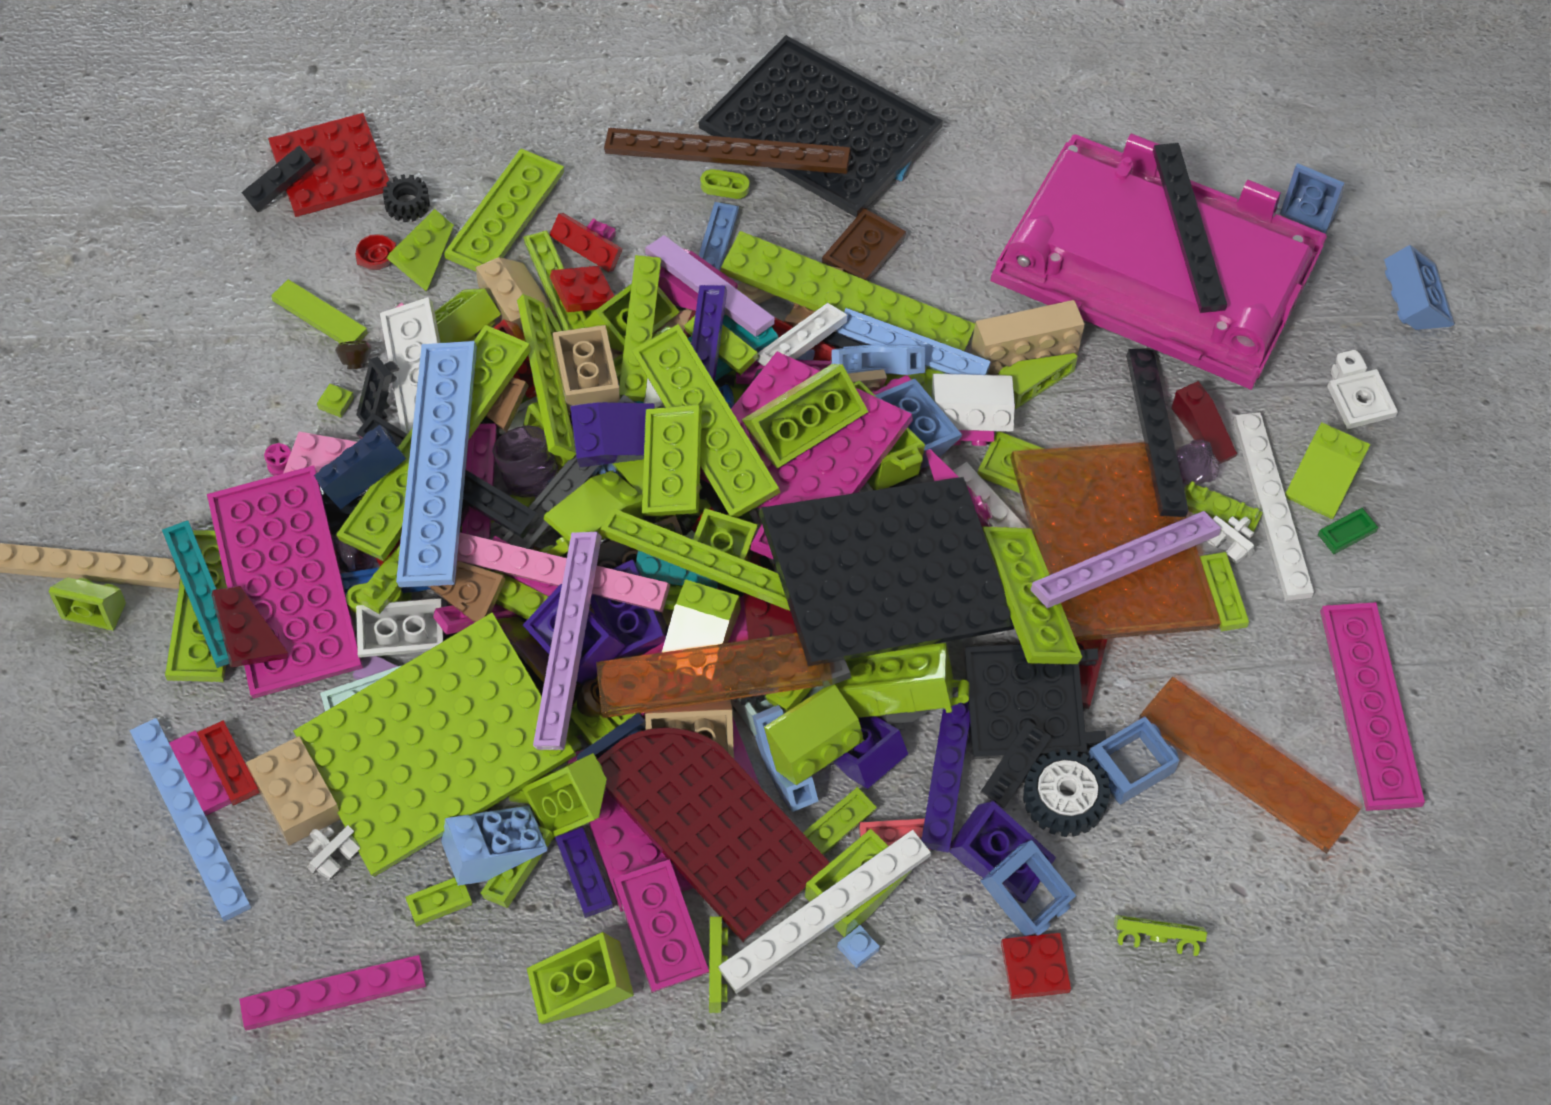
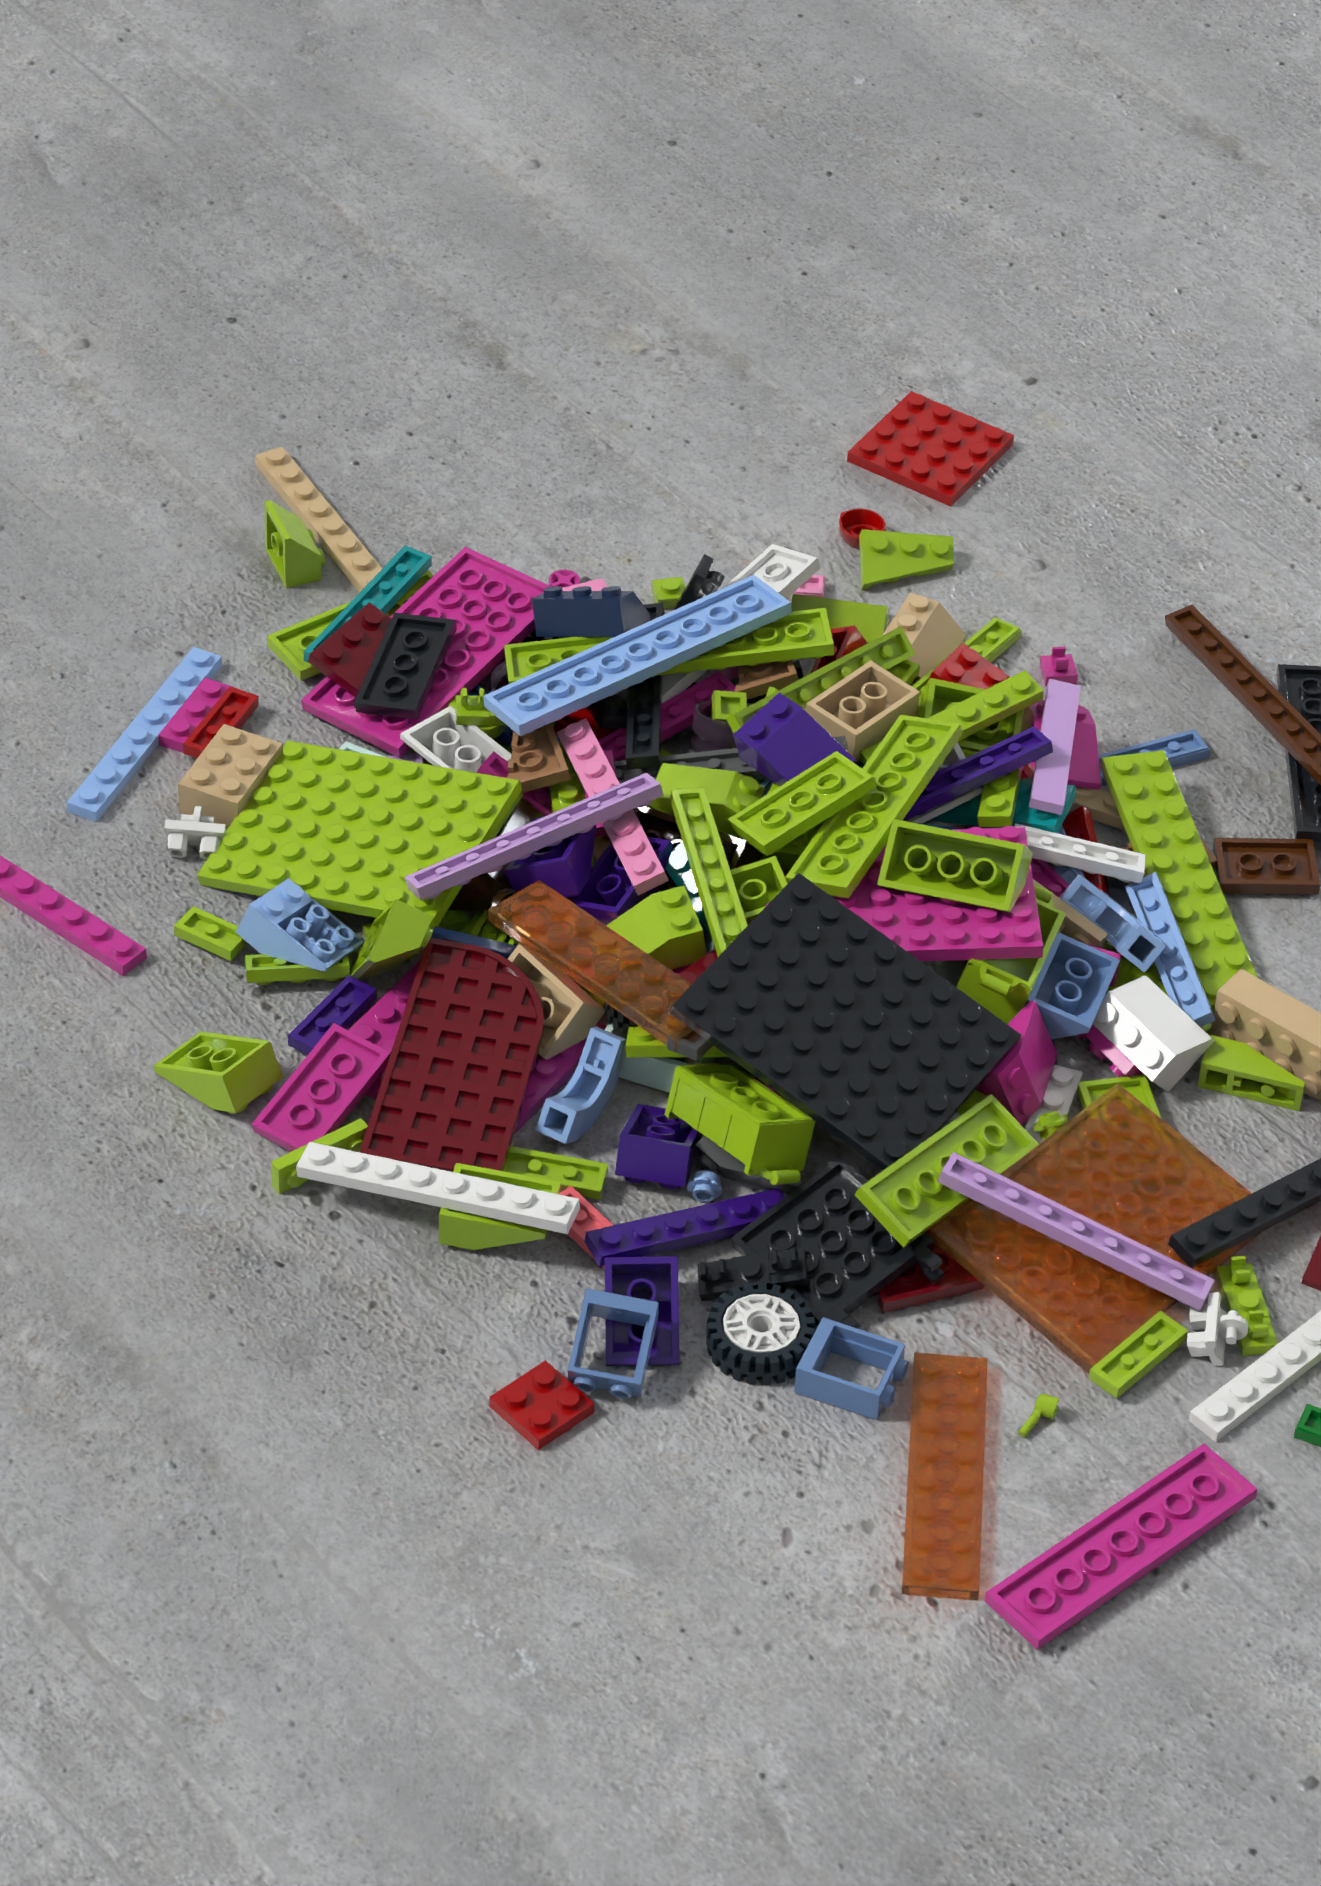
camera: 55 degrees right, 15 degrees down
black plate [241,145,315,212] -> none
lime tile [271,279,368,343] -> none
dark brown cone [335,341,371,369] -> none
black tyre [383,174,430,222] -> none
lime plate [444,148,564,272] -> none
red plate [550,213,623,272] -> none
lime plate [700,169,749,199] -> none
lime slope [764,684,864,786] -> none
light blue plate [837,925,880,969] -> none
lime plate [1114,915,1207,956] -> none
clear purple hair [1176,439,1220,485] -> none
none -> black plate [354,613,457,719]
none -> light blue plate [687,1170,722,1203]
none -> lime plate [712,690,747,726]
none -> lime hand [1018,1394,1059,1438]
none -> lime plate [1033,1111,1068,1139]

